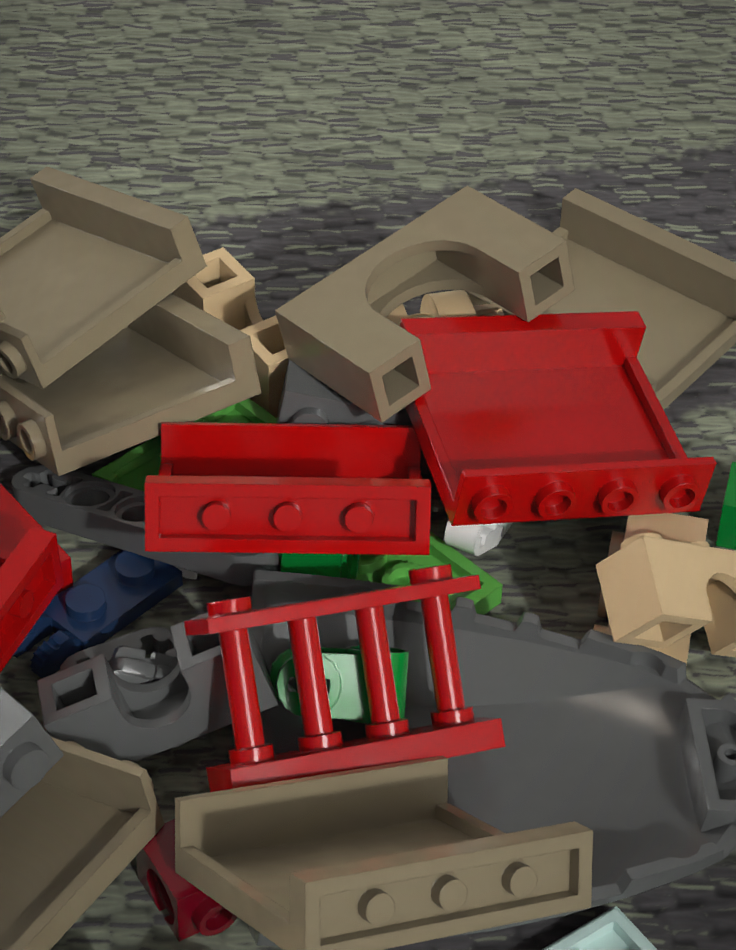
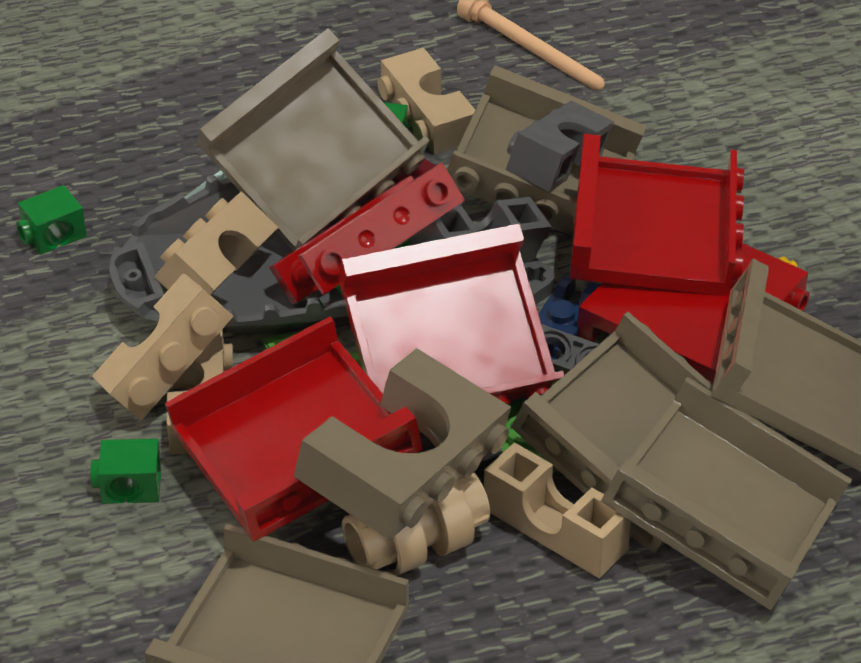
camera: 165 degrees right, 0 degrees up
none -> tan arch [154,191,278,295]

